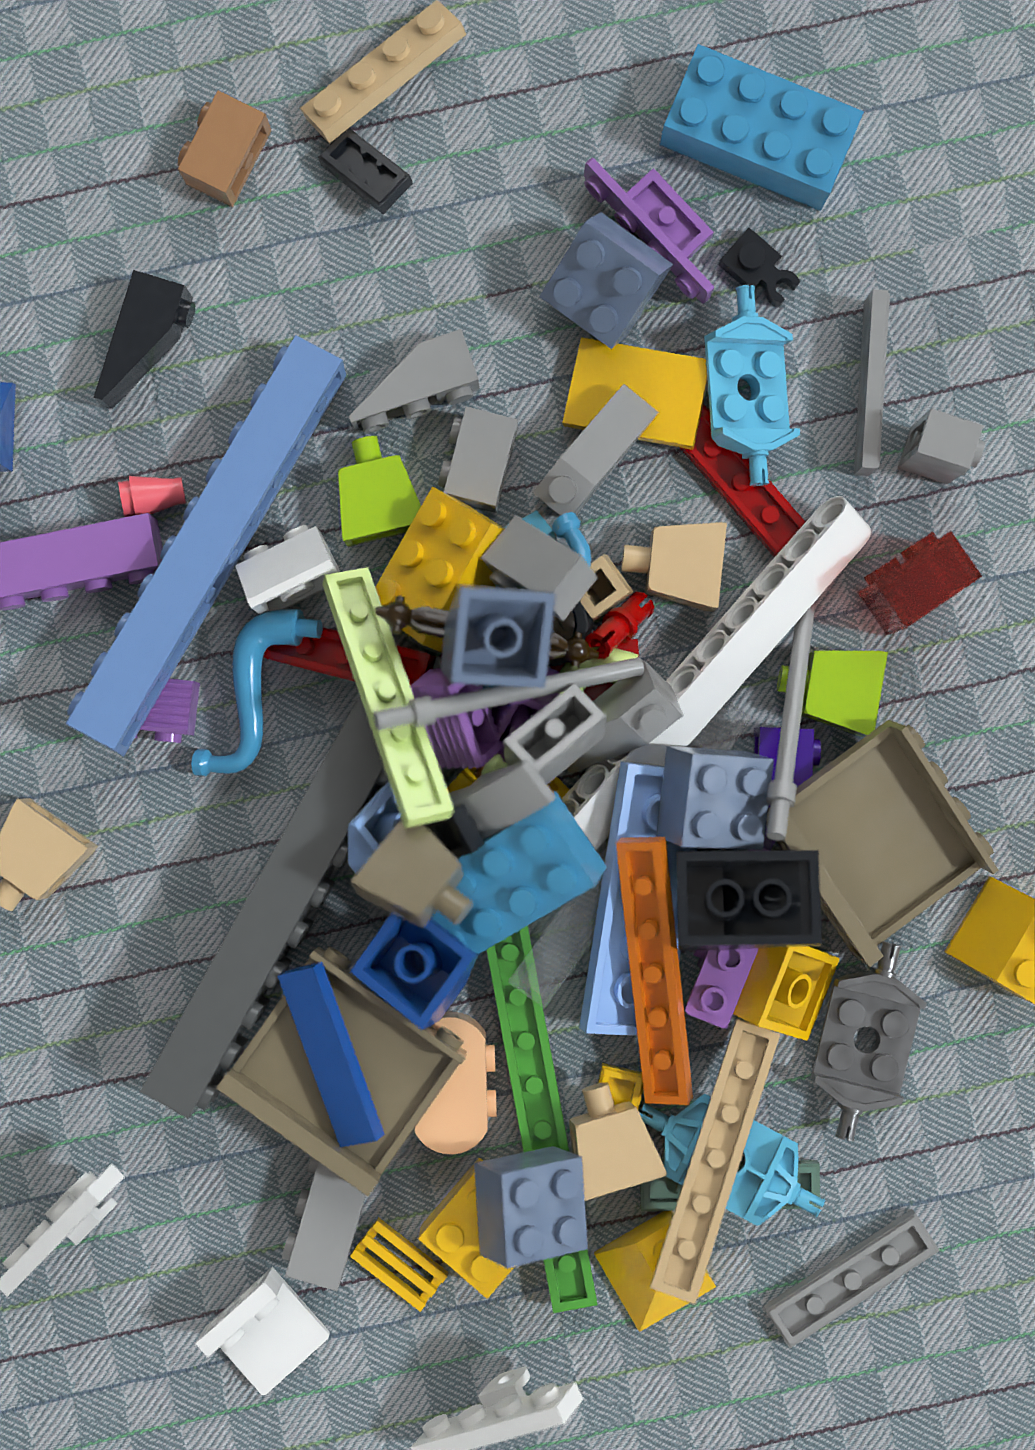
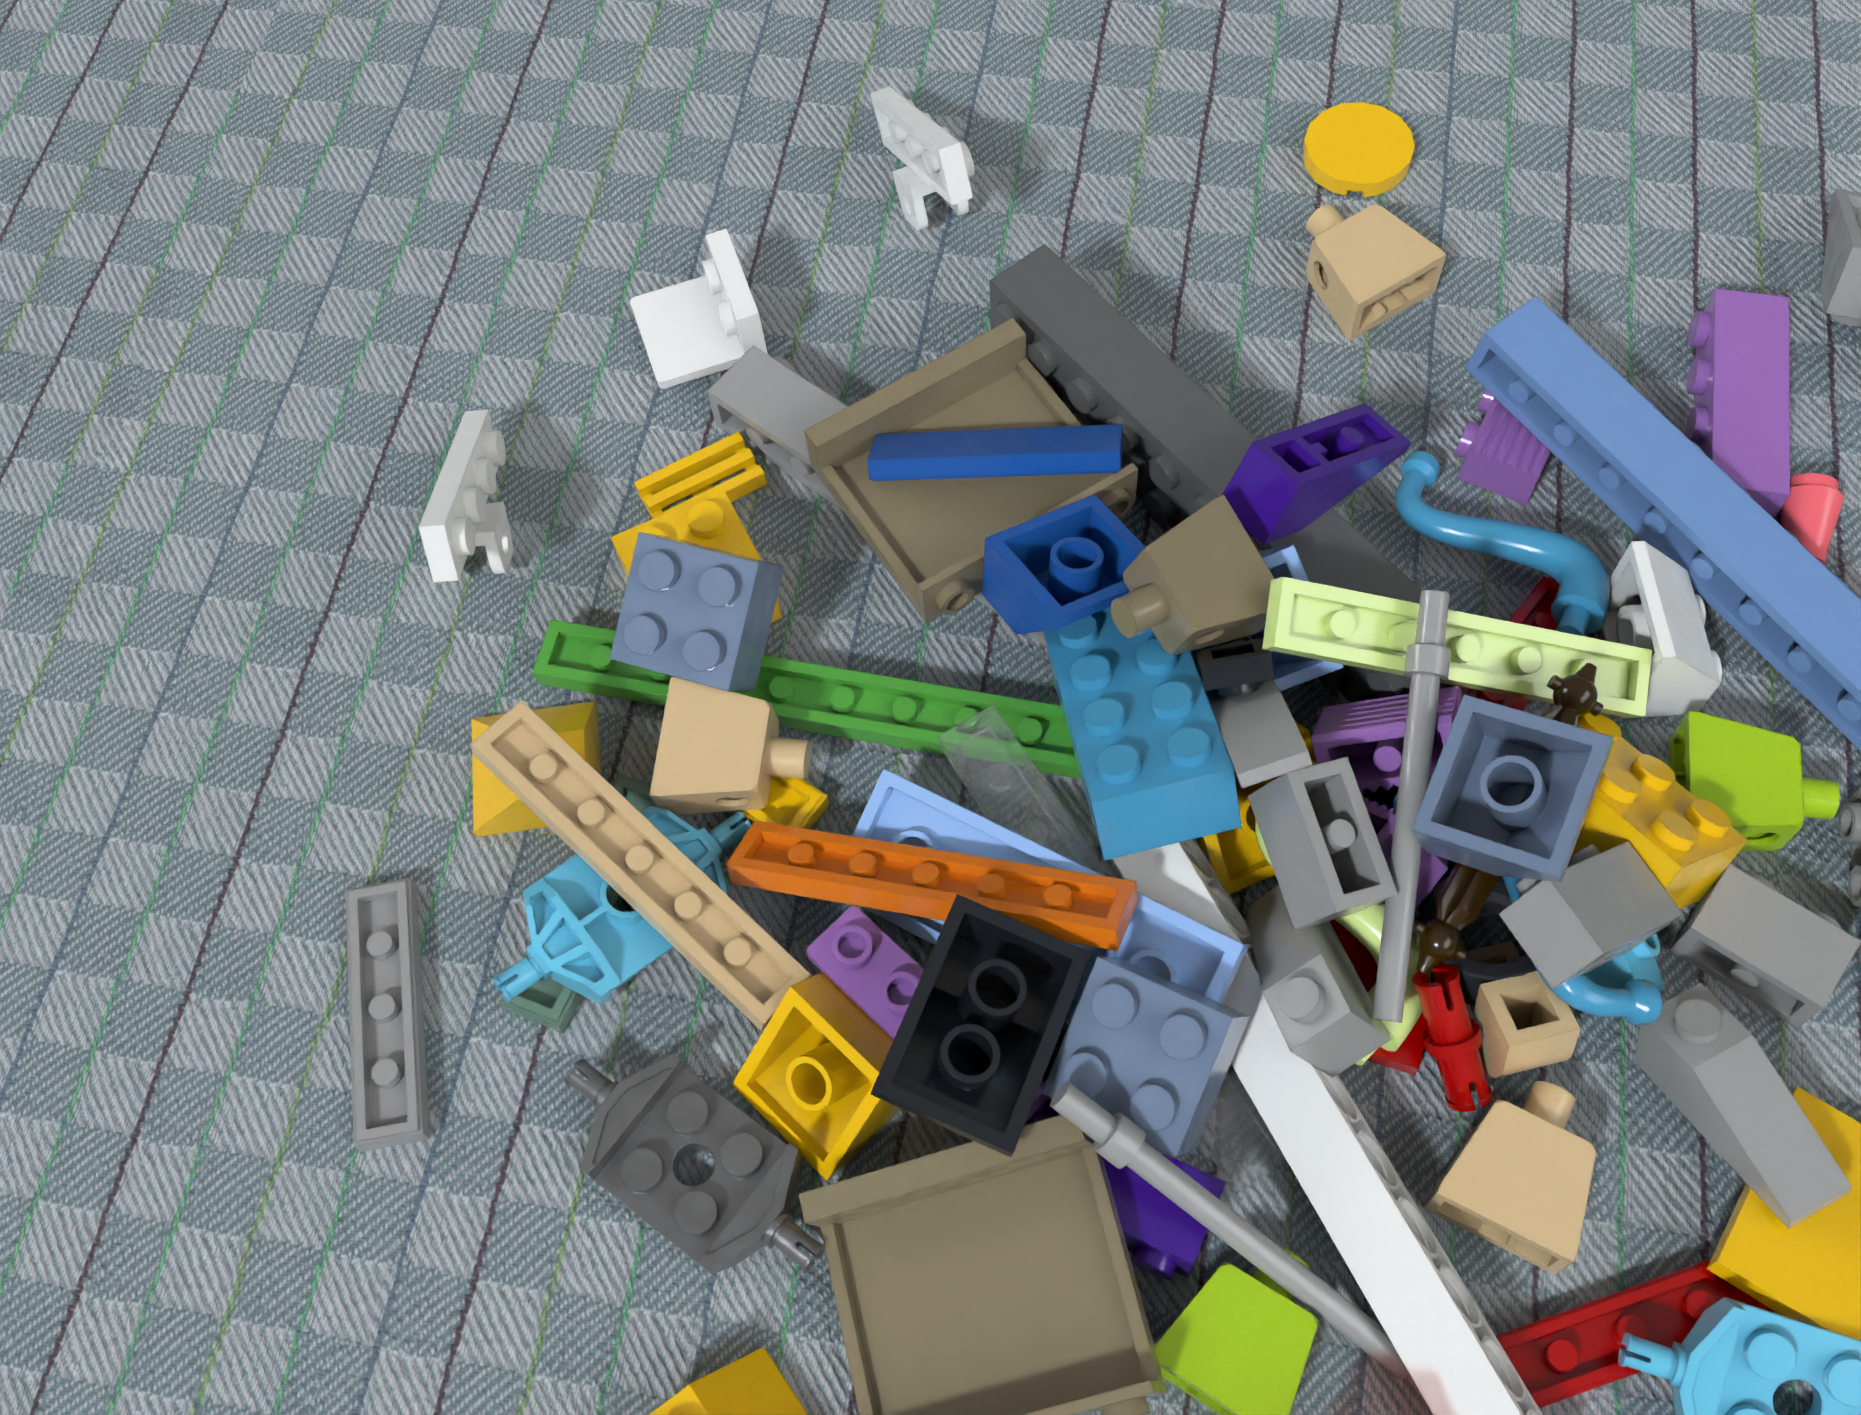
camera: 115 degrees right, 25 degrees down
light nougat brick [415,1011,497,1154] -> none
none -> dark purple slope [1222,403,1412,545]

